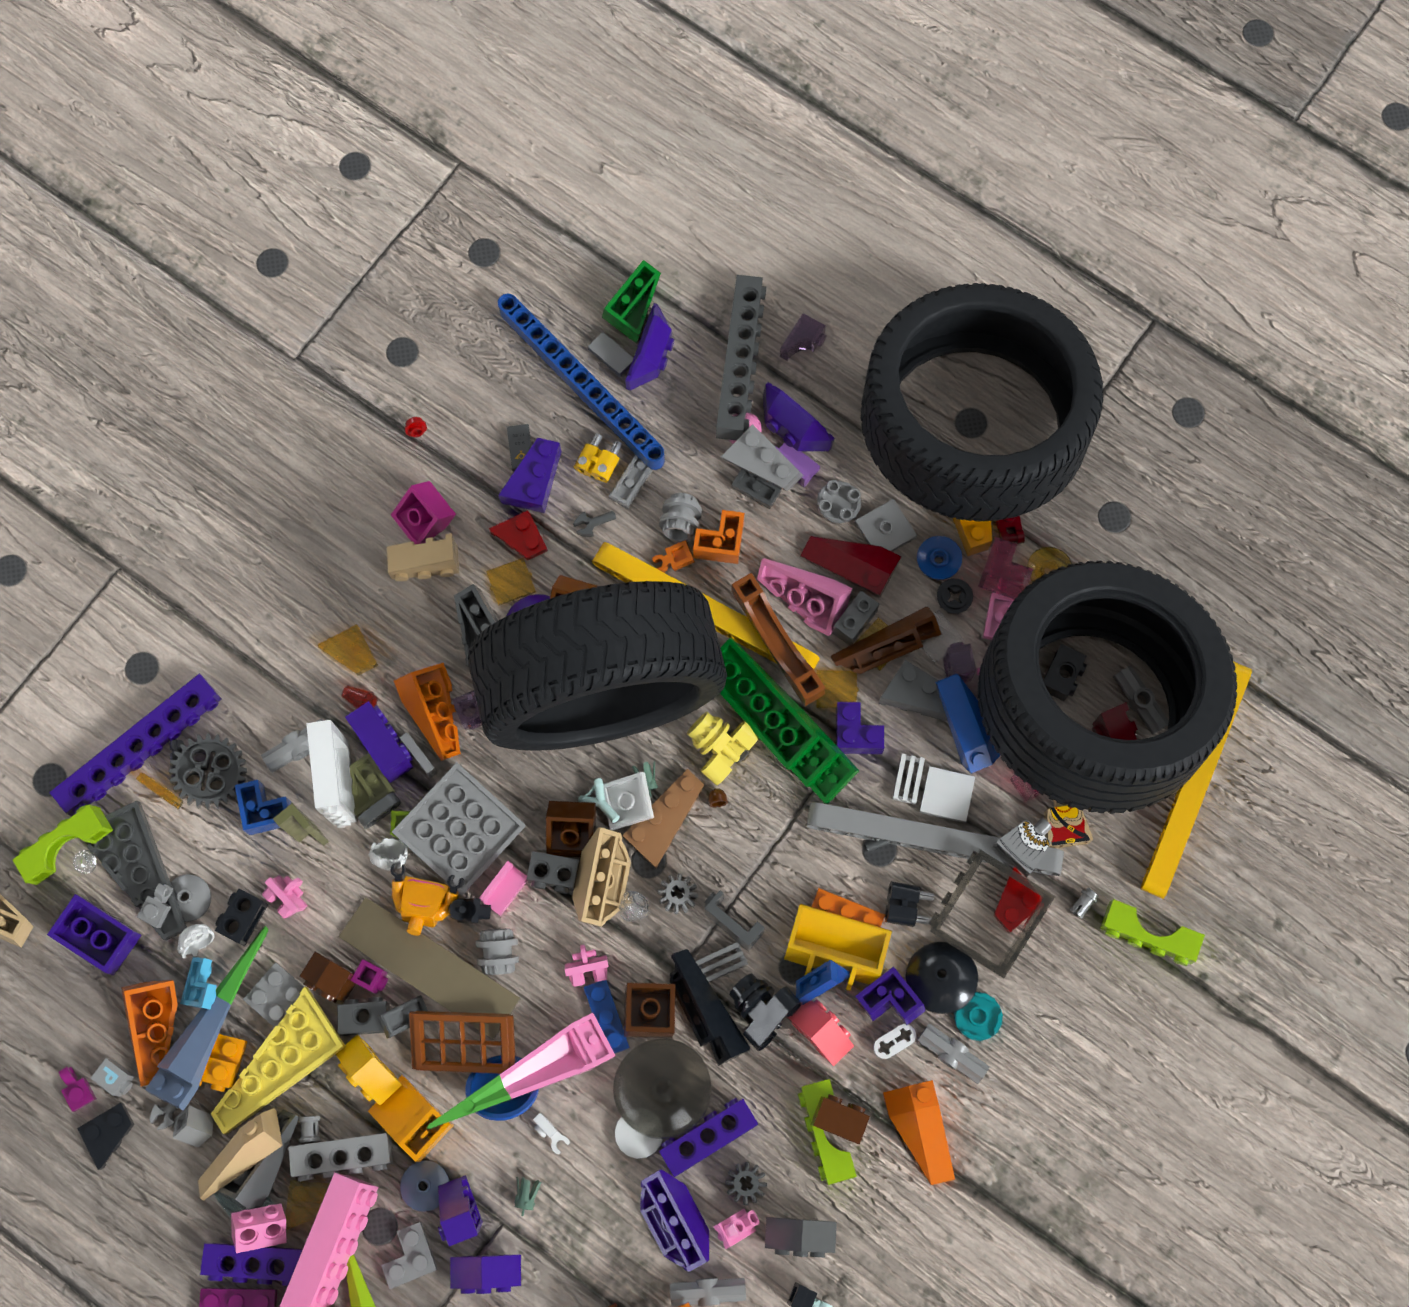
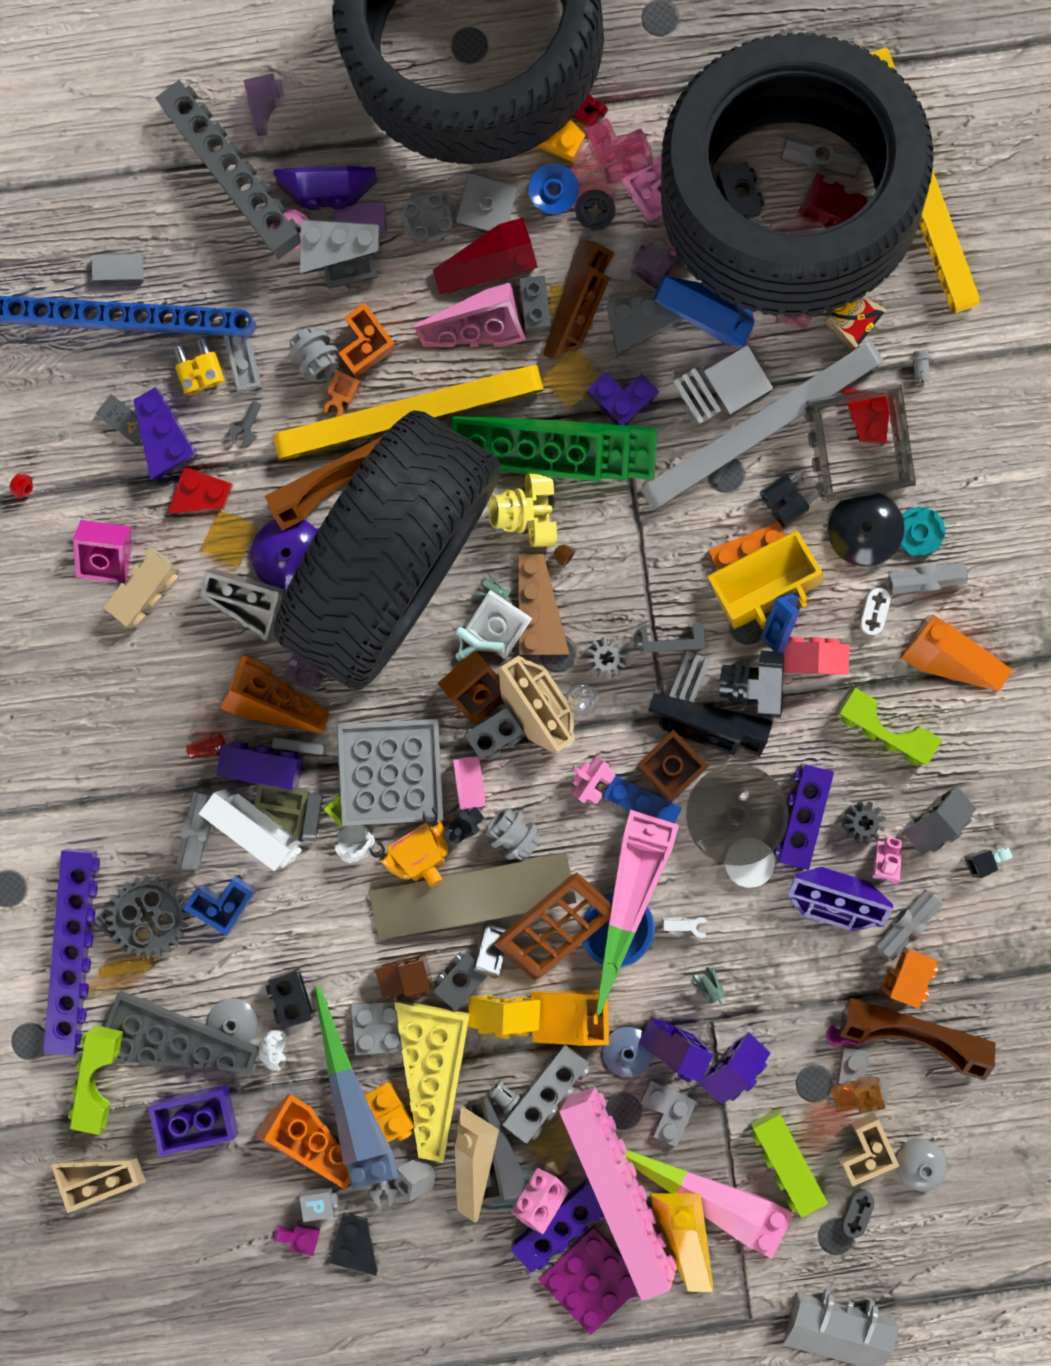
camera: 45 degrees left, 15 degrees up
clear plate [73,850,97,874] -> none
light grey plate [137,883,174,928] -> none
medium azure plate [180,957,217,1009] -> none
bright pink hips [262,875,308,919] -> none
olive fence [273,803,329,846] -> none
clear yellow wing [317,624,378,676] -> none
magenta brick [350,959,388,994] -> none
green wedge [602,260,661,344] -> none
dark purple wedge [625,303,675,390] -> none
dark orange arch [731,573,826,707] -> none
reddish brown brick [810,1094,870,1145] -> none
dark purple brick [855,966,926,1025] -> none
light grey torso [993,818,1052,878] -> none
clear yellow dish [1027,547,1072,582] -> none
lime arch [1100,899,1205,966] -> none

